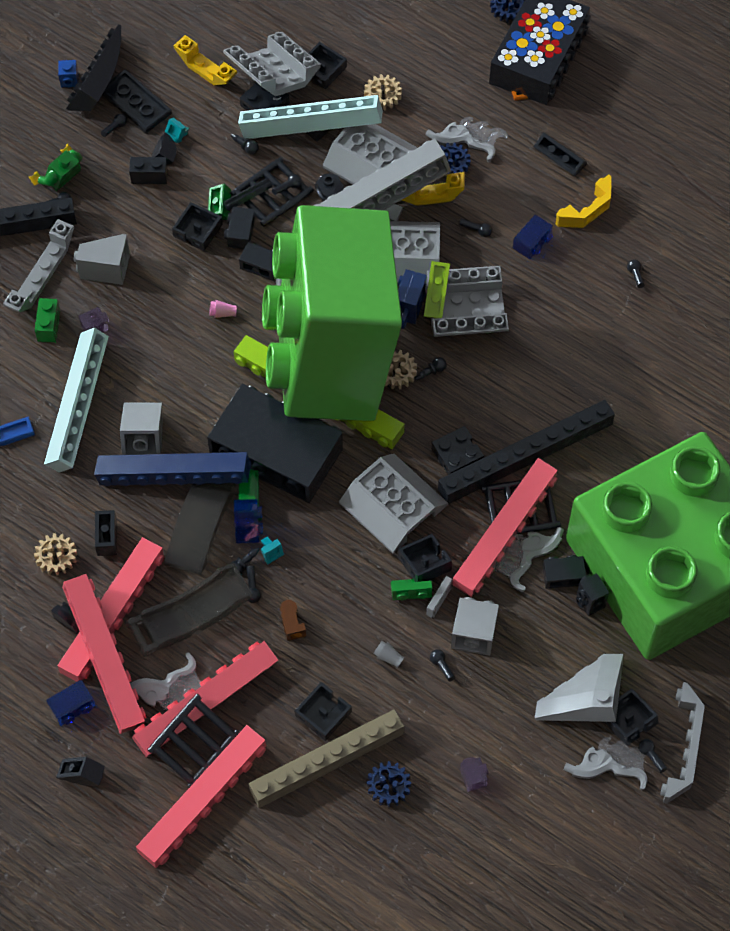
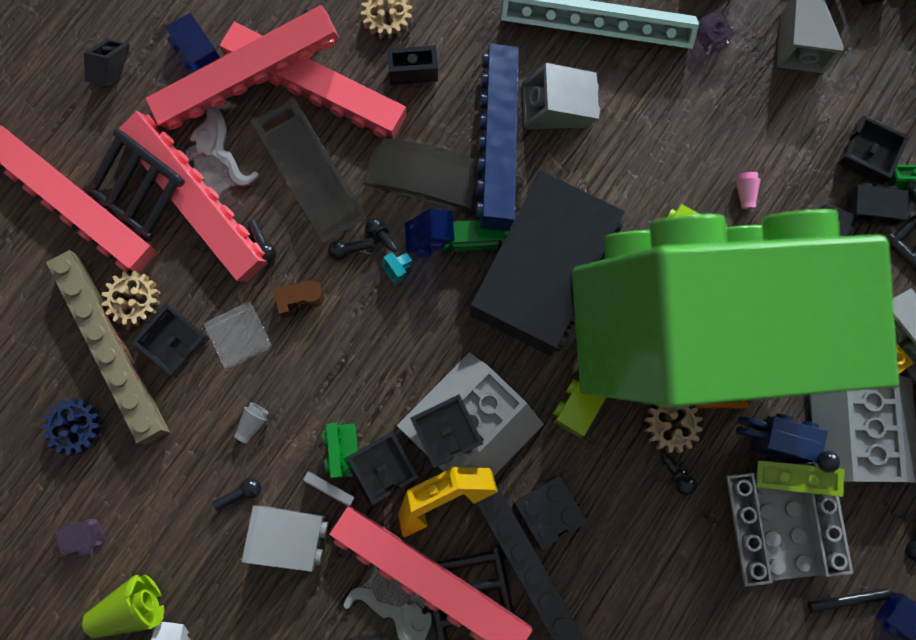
camera: 85 degrees right, 15 degrees up
none -> lime cone [82,574,164,639]
none -> tan gear [102,271,161,327]
none -> clear tile [203,301,273,370]
none -> black bar [247,219,276,263]
none -> yellow slope [398,467,498,538]
none -> black piece [410,394,483,469]
none -> black bar [808,588,891,613]
none -> black bar [816,451,840,473]

